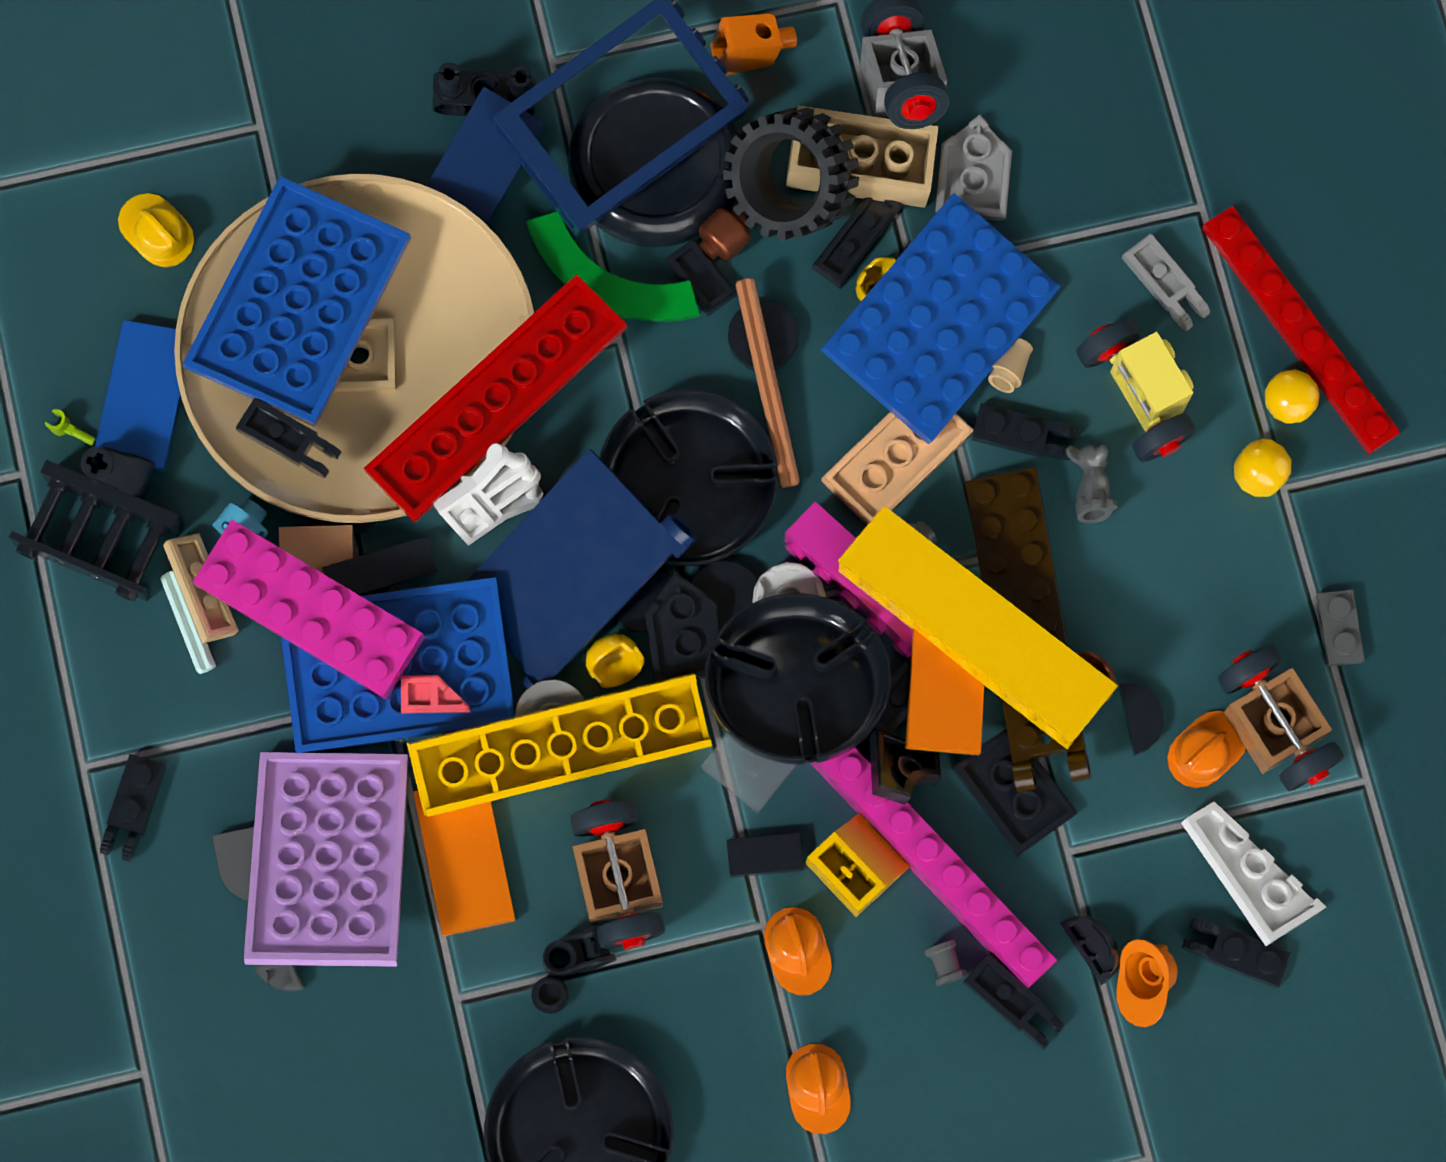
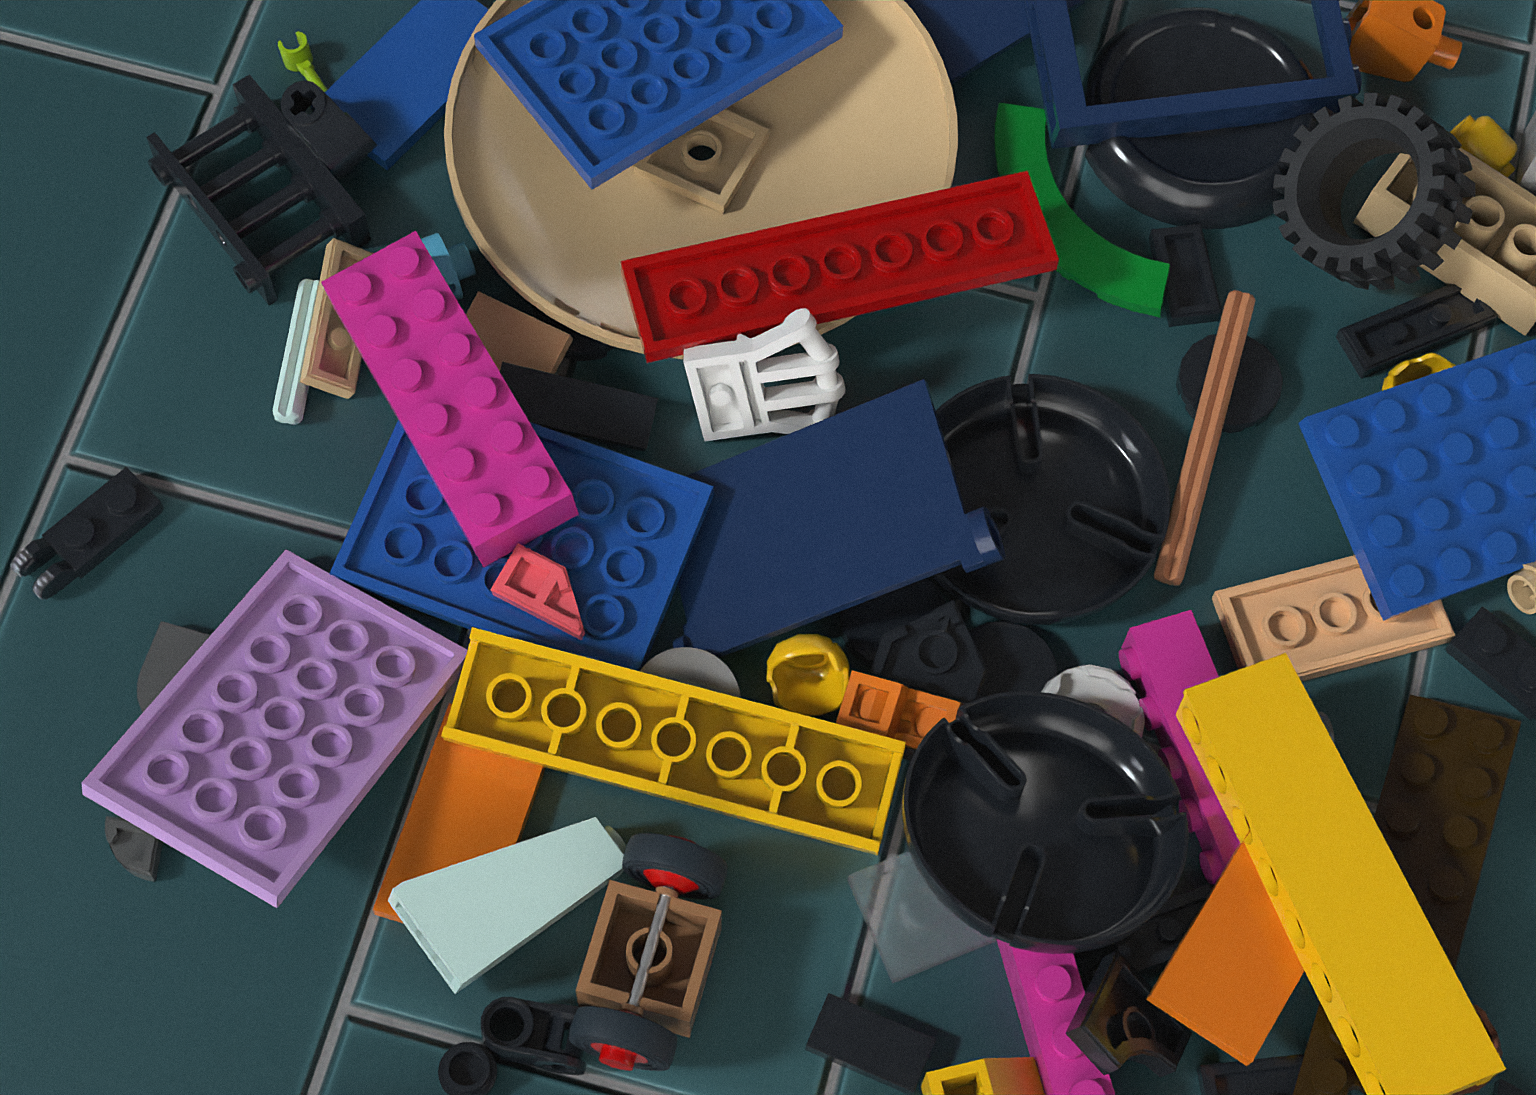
camera: 30 degrees right, 10 degrees down
black hinge [235,397,342,478] -> none
copper head [699,207,751,260] -> none
none -> light aqua slope [388,817,626,994]
none -> orange slope [836,670,964,749]
none -> yellow head [1450,115,1517,178]

